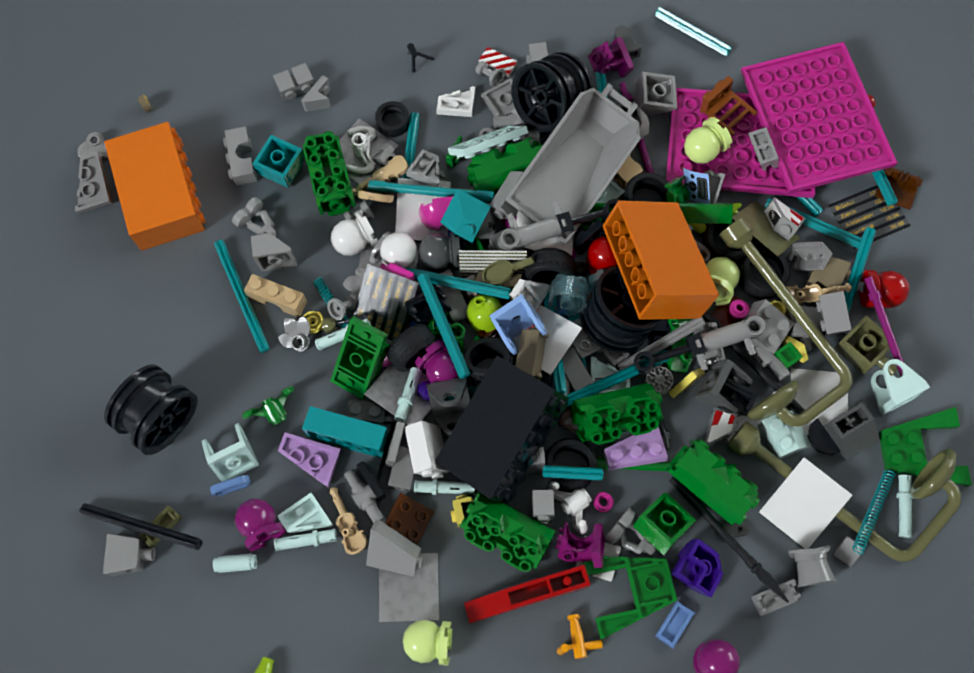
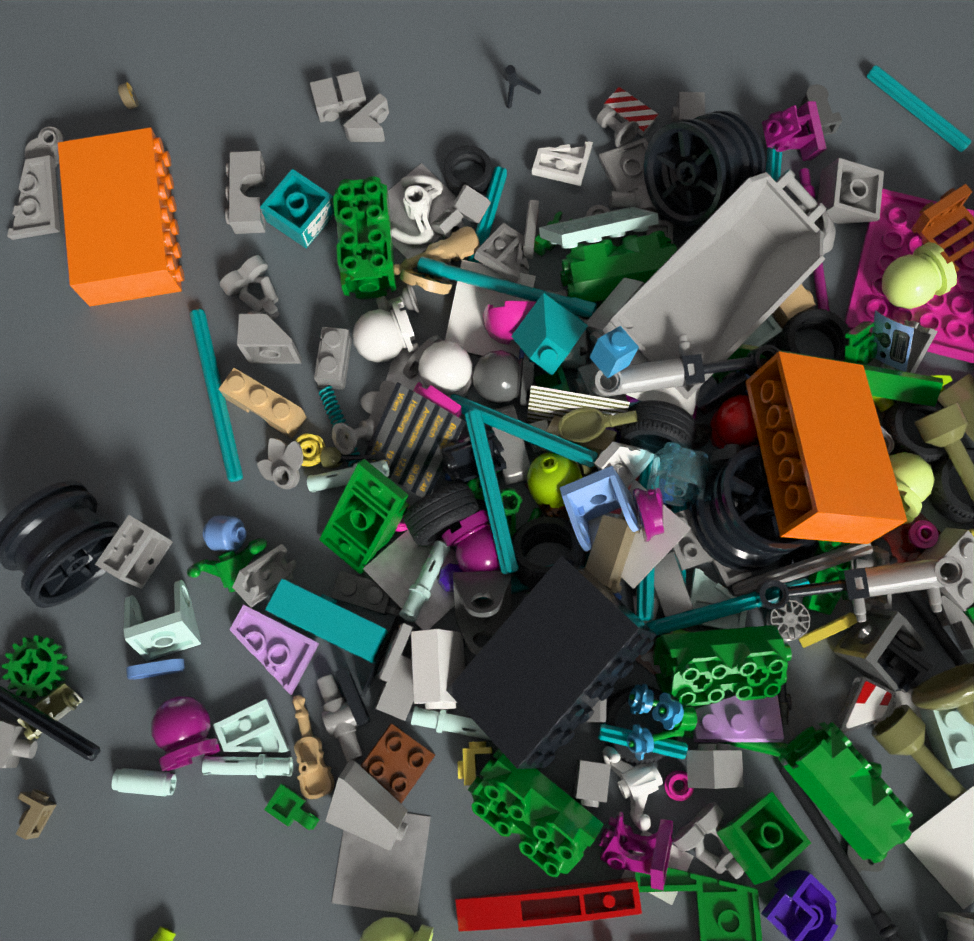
camera: 10 degrees right, 5 degrees up
none -> green gear [1,635,69,699]
none -> dark tan bracket [16,789,57,840]
none -> light grey window [95,515,173,589]
none -> medium blue head [203,515,246,552]
none -> light grey hinge [232,544,296,607]
none -> green plate [264,784,320,831]
none -> light grey brick [314,327,352,390]
none -> light grey slope [452,184,491,223]
none -> light grey tile [523,200,539,259]
none -> dark azure brick [590,326,639,379]
none -> dark azure plant [627,684,697,760]
none -> magenta hat [633,488,664,542]
none -> light grey brick [687,744,744,789]

